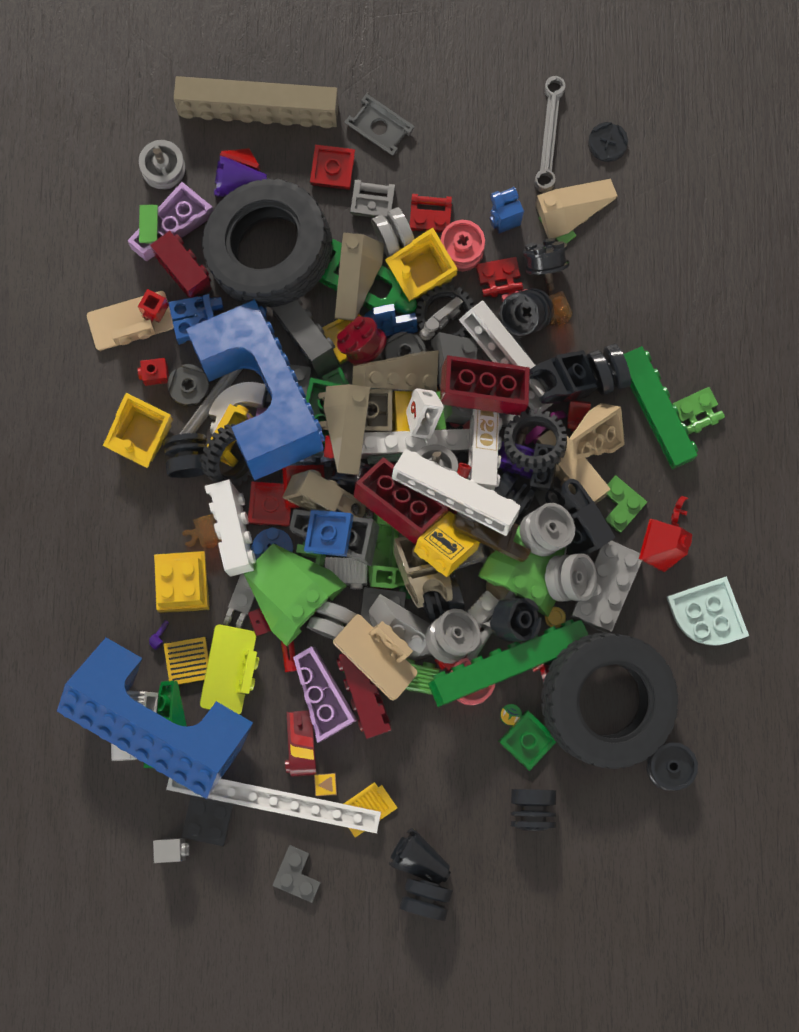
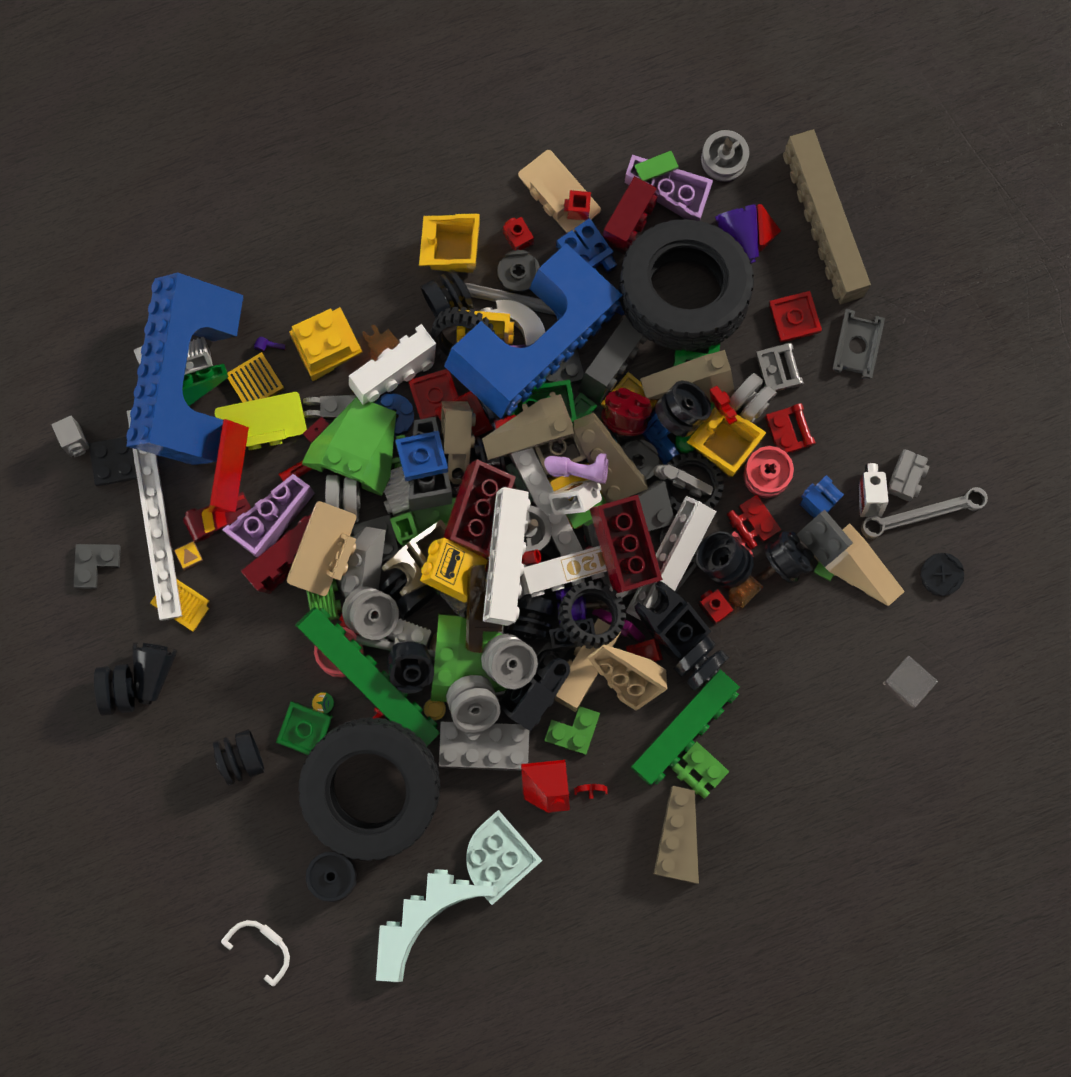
camera: 65 degrees right, 0 degrees up
none -> red slope [209,419,249,512]
none -> white piece [221,920,290,986]
none -> light aqua arch [376,869,497,982]
none -> lavender piece [544,453,608,484]
none -> dark tan wedge [653,786,699,884]
none -> black wheel [655,380,712,437]
none -> red brick [699,589,733,625]
none -> red plate [710,386,737,425]
none -> dark grey plate [797,510,853,567]
none -> white torso [859,463,888,517]
none -> clear piece [885,655,938,707]
none -> light grey brick [887,449,929,501]

